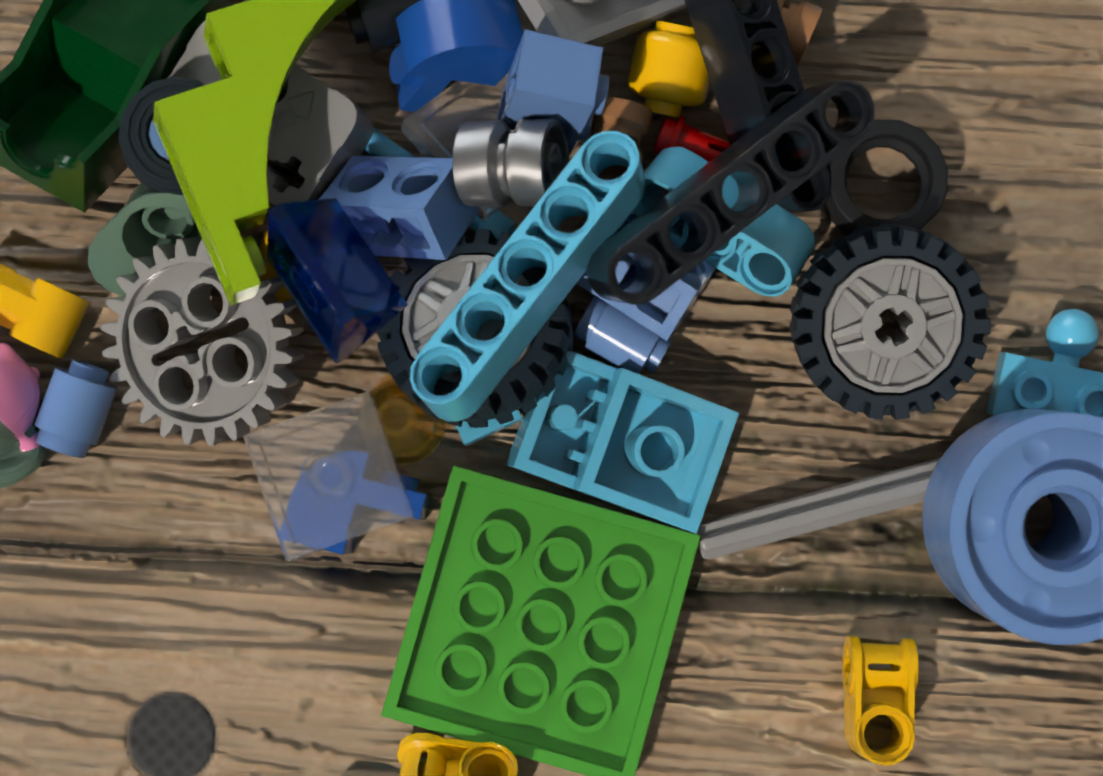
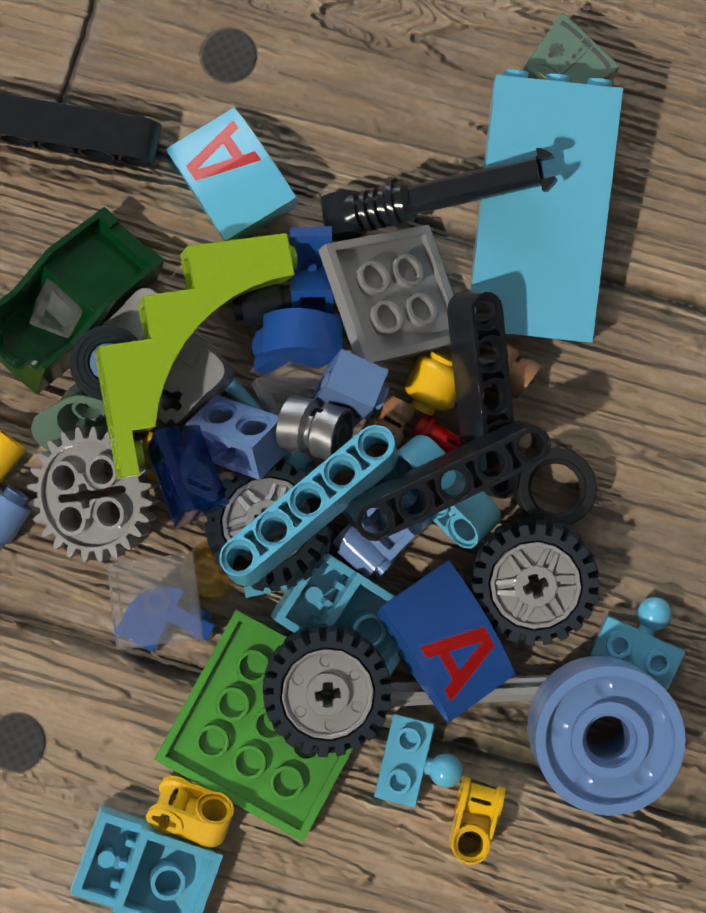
camera: 10 degrees right, 0 degrees up
none -> clear slope [29,279,83,338]
none -> wheel [263,624,392,757]
none -> medium azure plate [374,713,463,808]
none -> blue slope [376,560,515,723]

